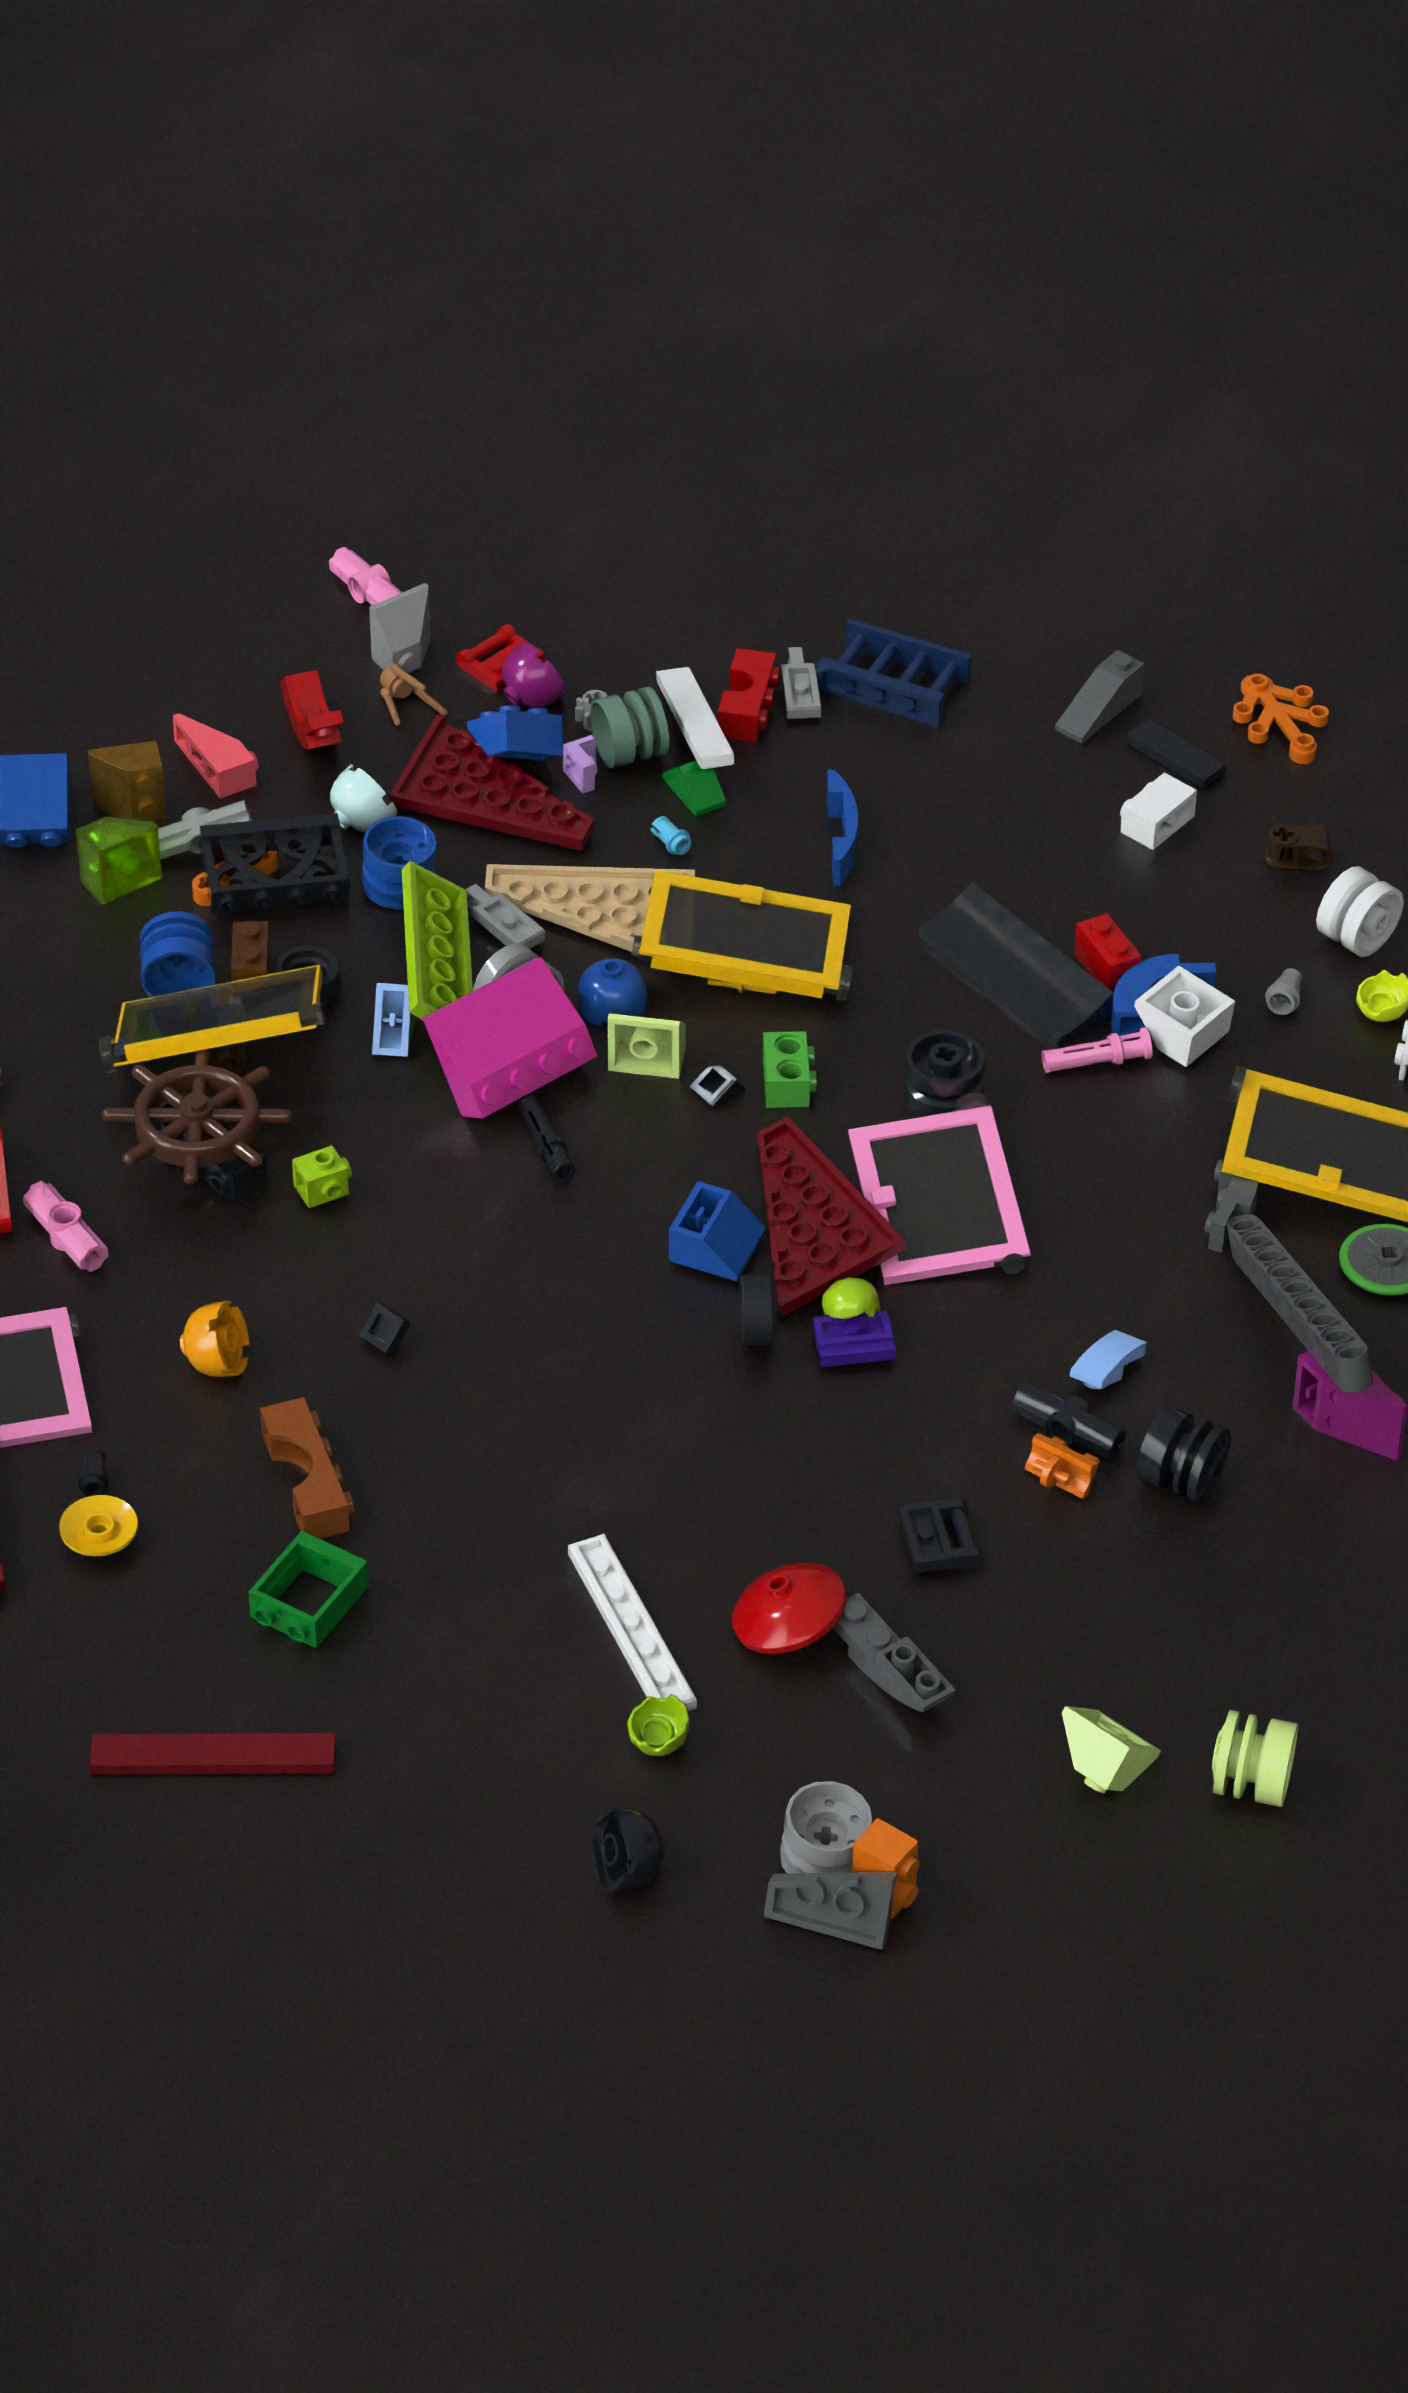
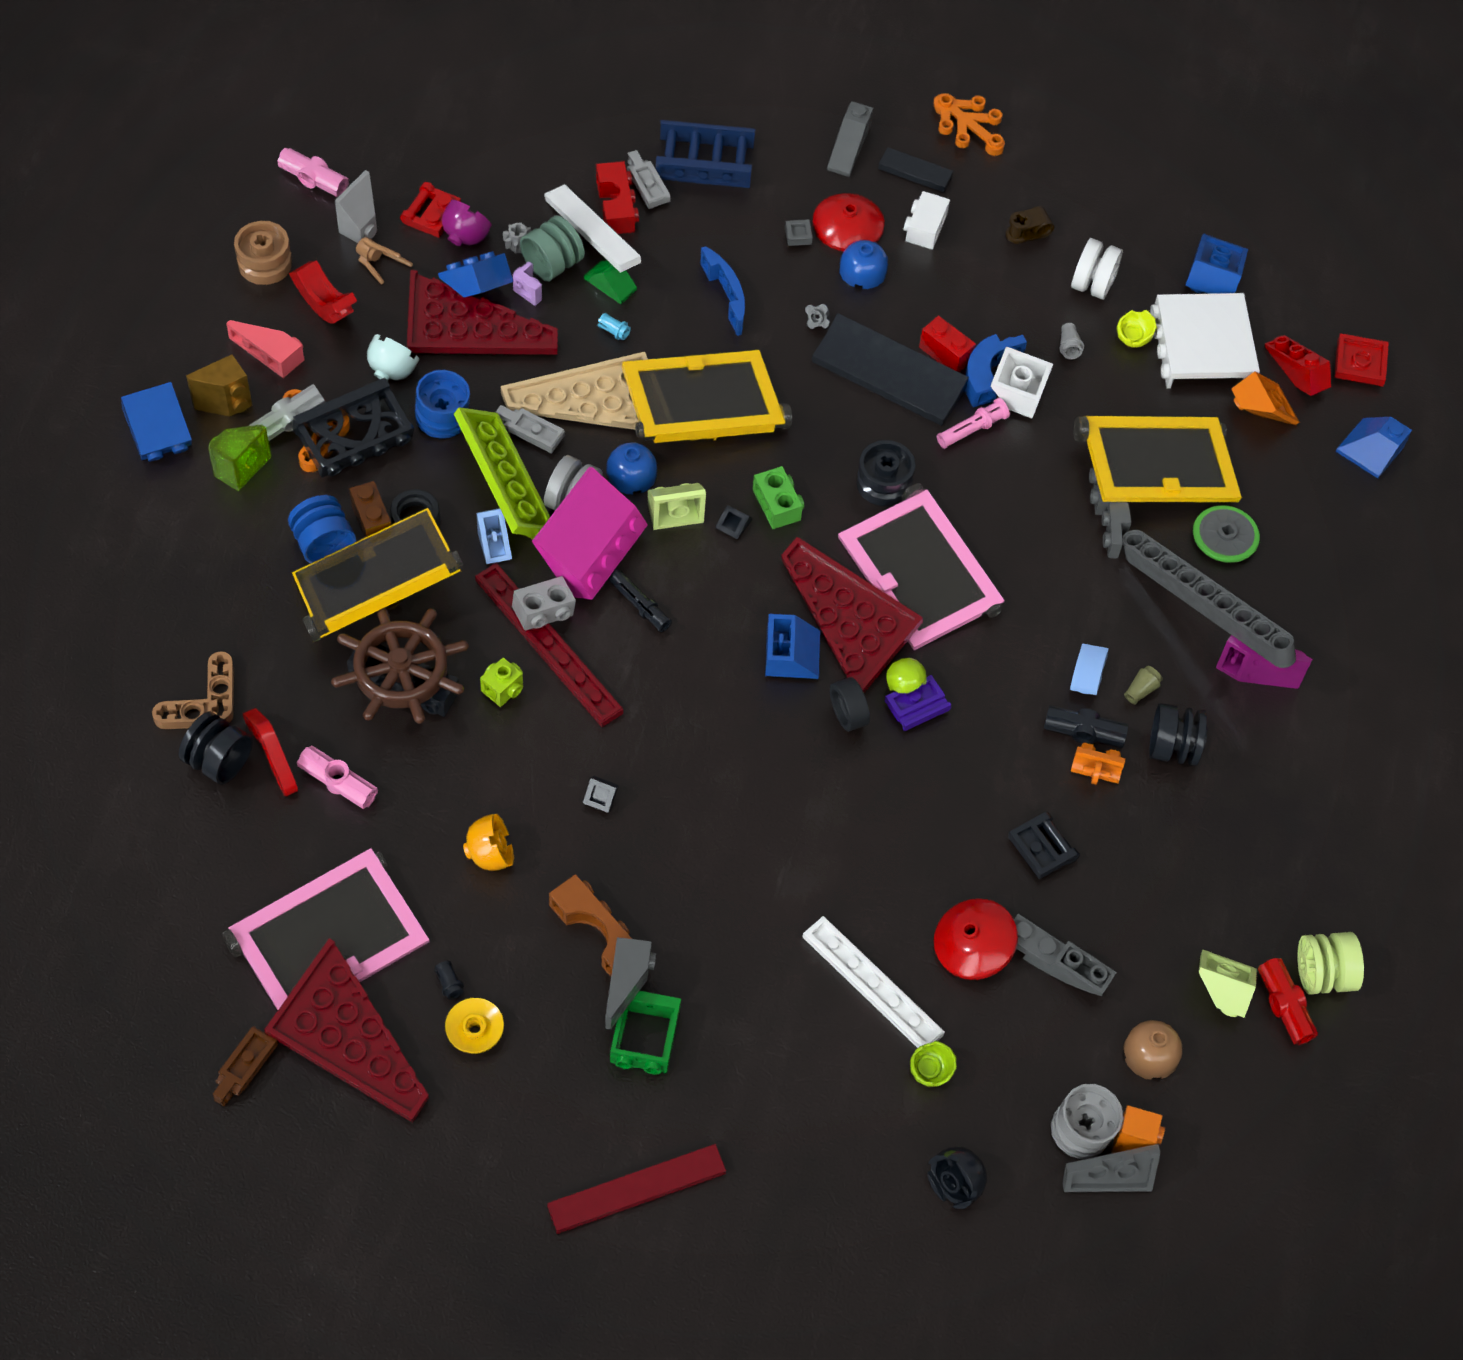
camera: 25 degrees left, 15 degrees up
none -> medium nougat wheel [234,221,292,285]
none -> dark red tile [475,563,623,727]
none -> light grey brick [512,576,576,631]
none -> dark grey slope [605,937,656,1029]
none -> dark grey plate [785,220,812,246]
none -> plate [805,304,830,329]
none -> red dish [813,193,884,251]
none -> blue cylinder [839,240,888,289]
none -> medium nougat cylinder [1123,1020,1182,1080]
none -> olive cone [1124,666,1163,705]
none -> red piece [1258,958,1318,1045]

